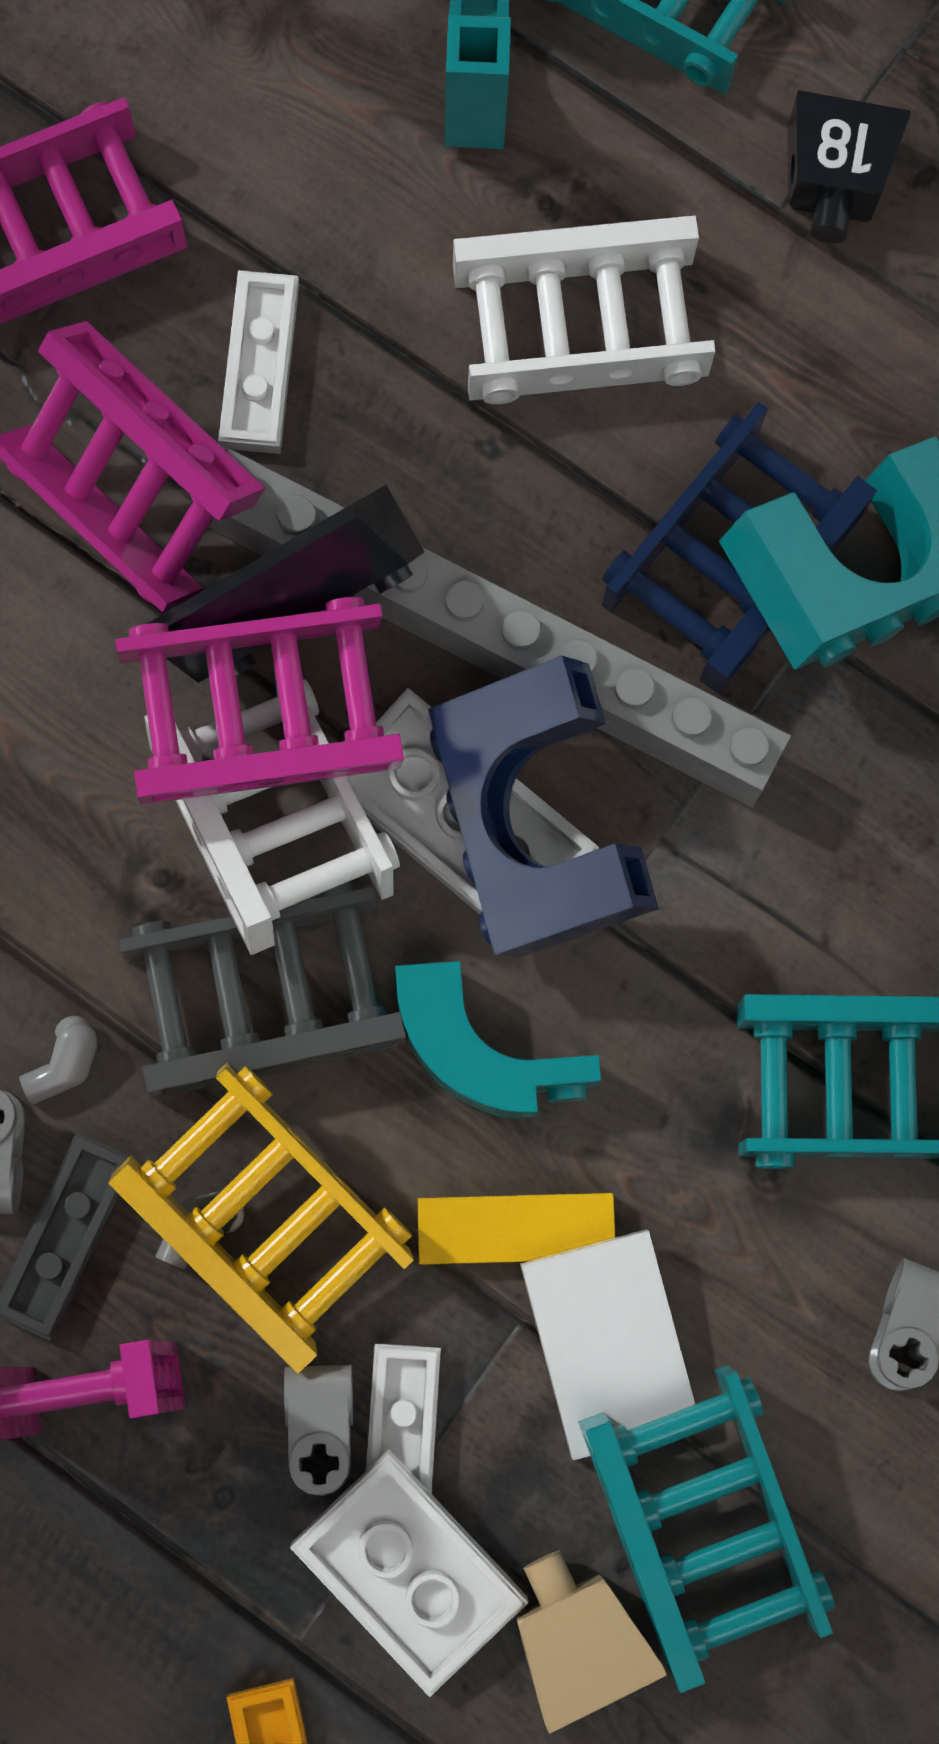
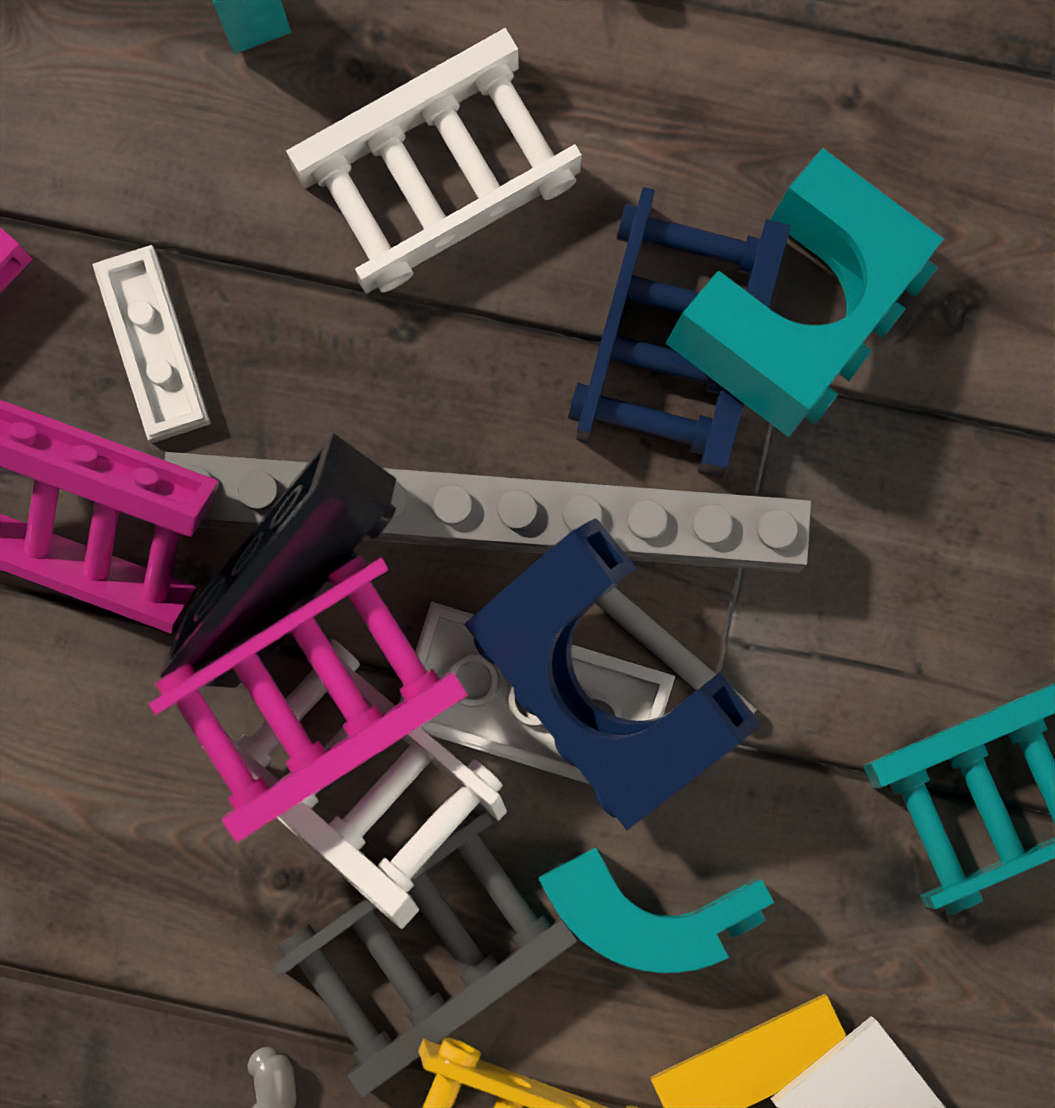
camera: 15 degrees left, 5 degrees up
none -> light grey bar [596,588,757,714]

